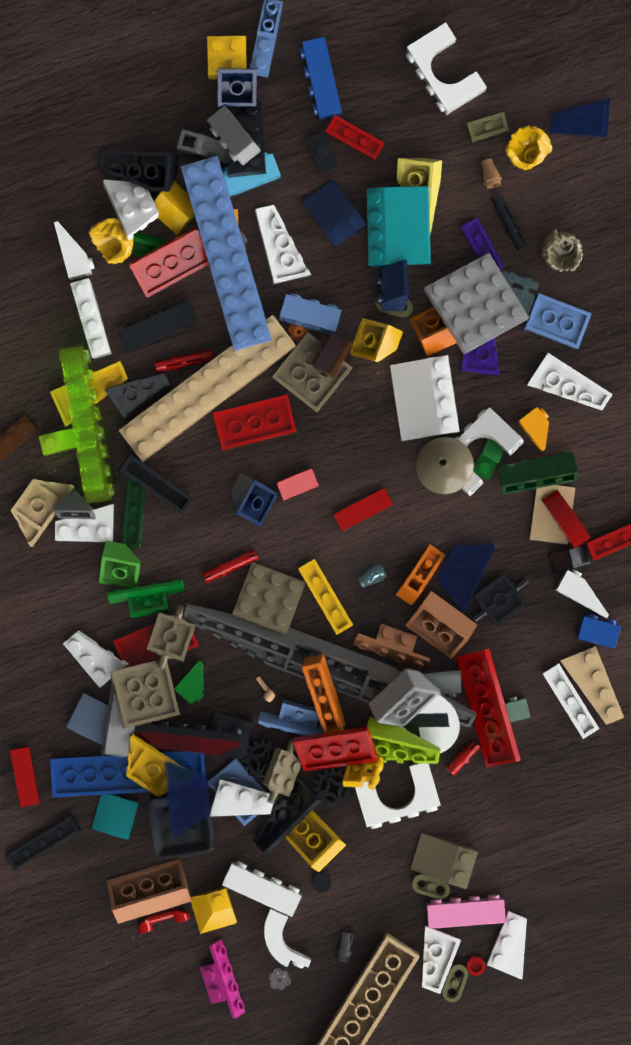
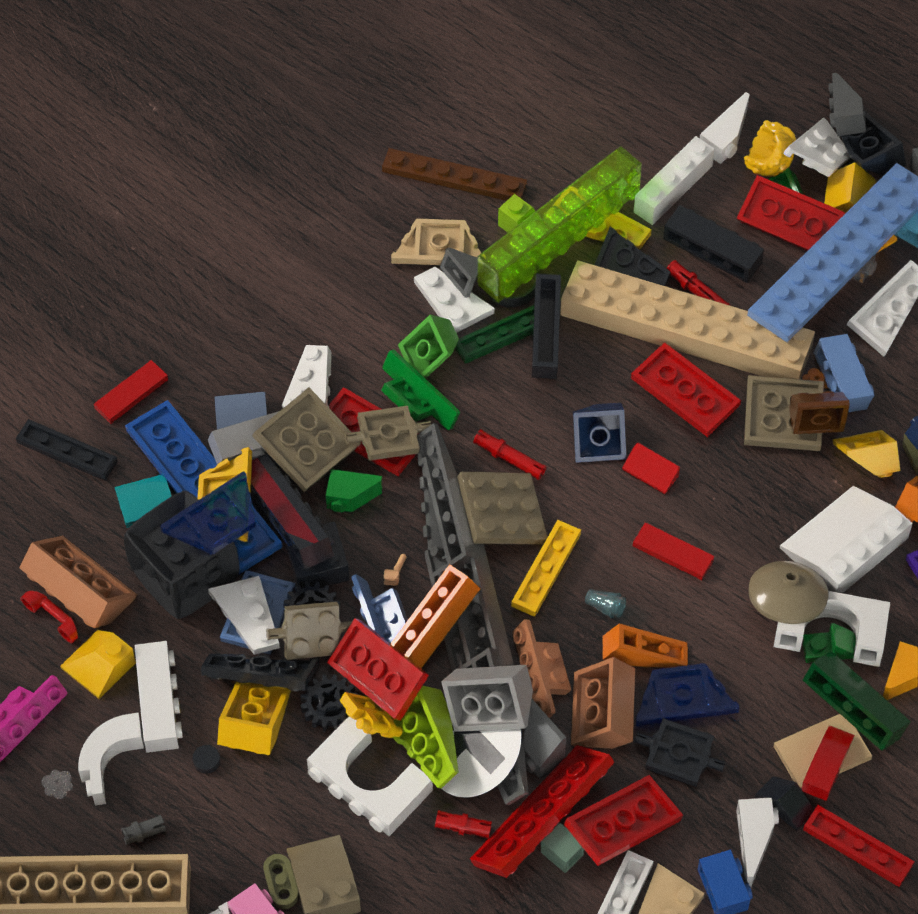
camera: 60 degrees right, 30 degrees down
none -> red plate [564,775,683,866]
none -> dark grey slope [828,73,866,136]

